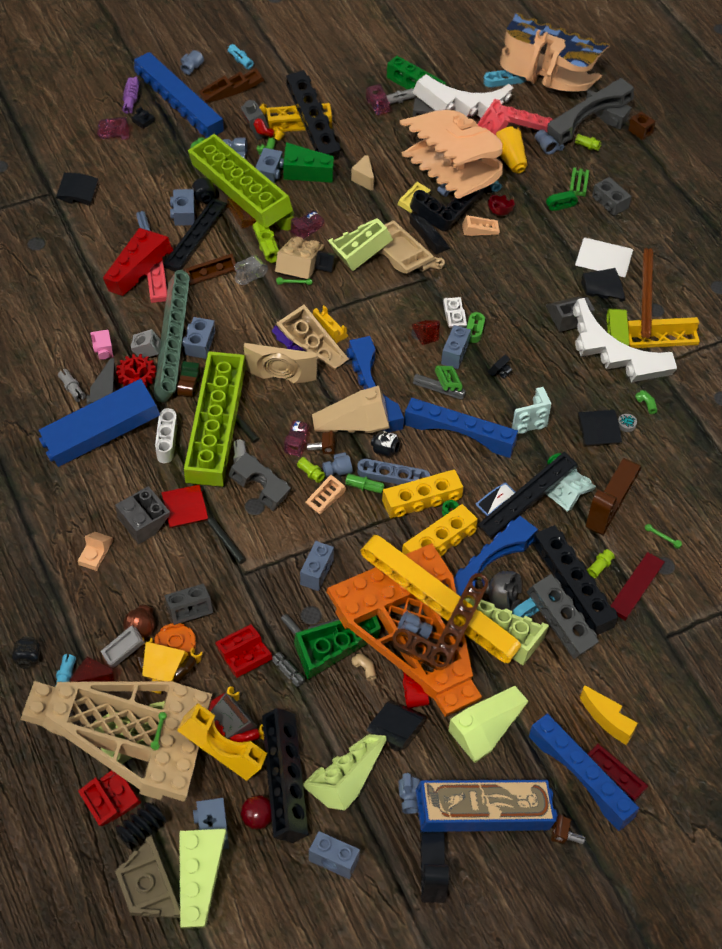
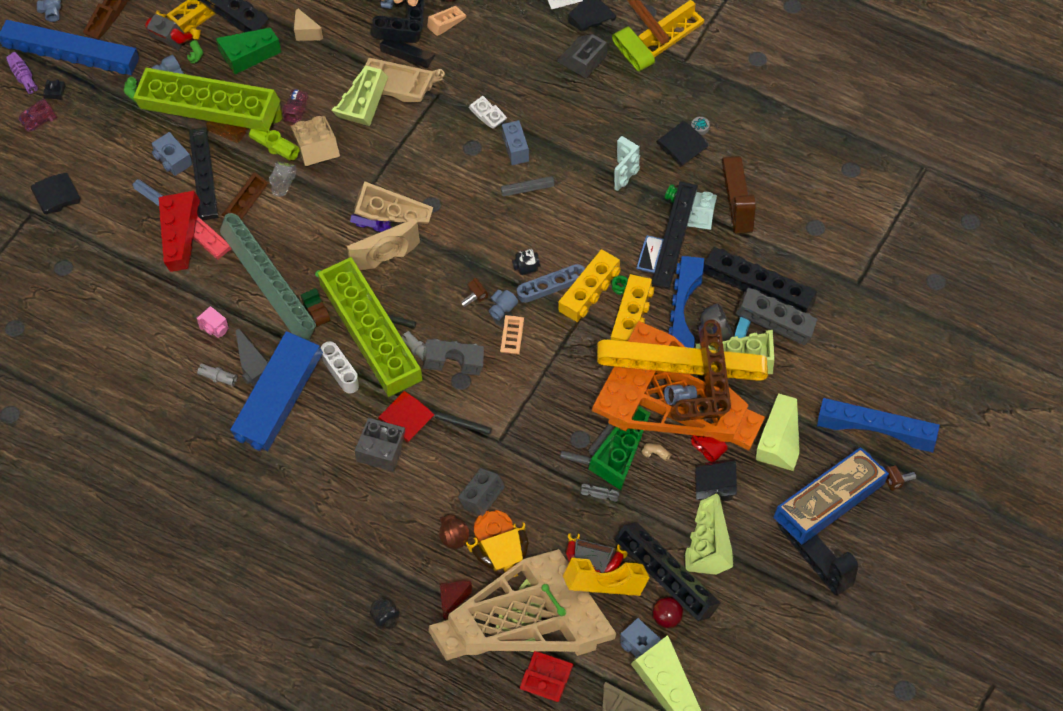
camera: 30 degrees left, 5 degrees up
medium azure pin [55,654,76,687] -> none
light nougat slope [78,532,114,571] -> none
light grey tile [101,625,145,668] -> none
black piece [115,802,167,850] -> none
red gear [116,354,156,387] -> none
light grey brick [131,329,161,358] -> none
sand blue brick [182,317,215,359] -> none
black head [192,177,215,203] -> none
red slope [215,624,272,678] -> none
sand blue brick [255,148,284,184] -> none
bright green hinge [276,277,313,285] -> none
clear pink leg [284,420,309,457] -> none
lime pin [297,457,325,483] -> none
sand blue brick [300,541,334,591] -> none
sand blue brick [309,831,360,879] -> none
tan wedge [312,386,390,433] -> none
yellow hinge [313,305,348,343] -> none
black tile [315,251,336,272] -> none
bright green axle [345,473,384,493] -> none
blue arch [347,336,404,432] -> none
light yellow plate [398,182,431,213] -> none
sand blue piece [398,773,420,814] -> none
blue arch [404,398,518,458] -> none
clear red slope [411,320,440,345] -> none
bright green tile [435,366,463,391] -> none
bright green beam [467,312,485,343] -> none
black tile [488,354,512,379] -> none
white arch [573,298,677,382] -> none
yellow slope [580,685,638,746] -> none
lime pin [587,549,615,578] -> none
dark red tile [587,743,648,802] -> none
dark red tile [610,552,665,621] -> none
bright green arm [635,390,658,414] -> none
bright green hinge [645,524,682,549] -> none

